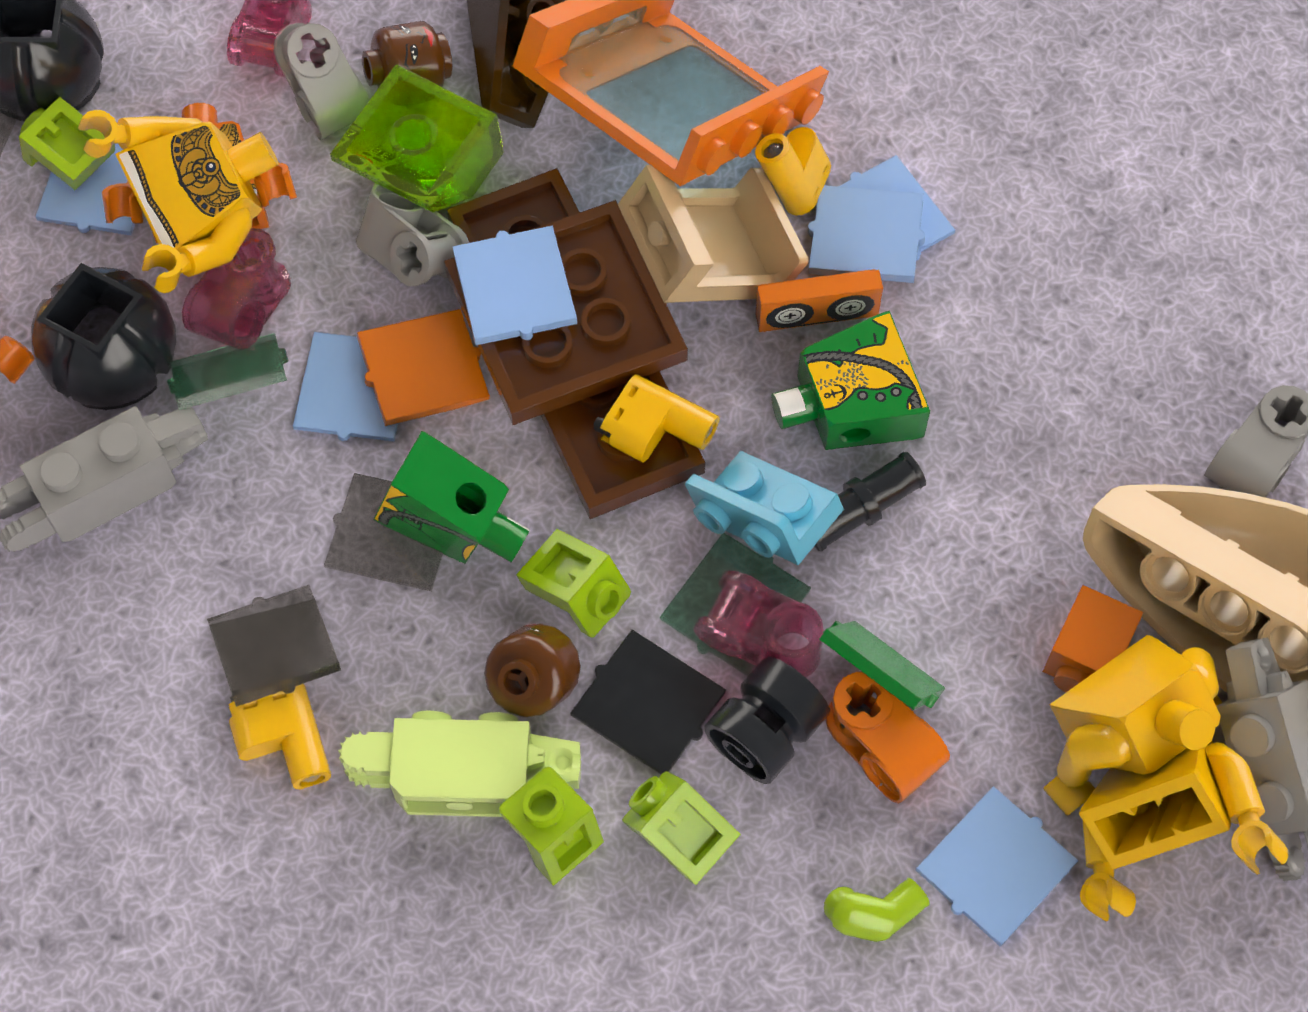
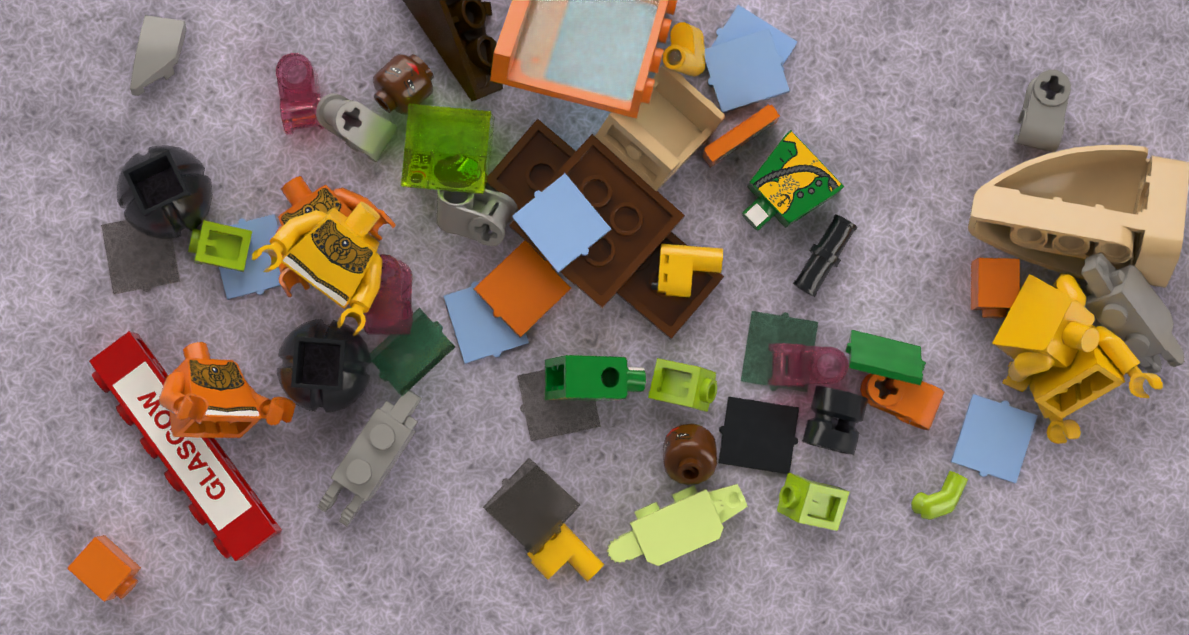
camera: 25 degrees left, 20 degrees up
lime bracket [499,767,604,886] -> none
medium azure bracket [685,450,844,565] -> none

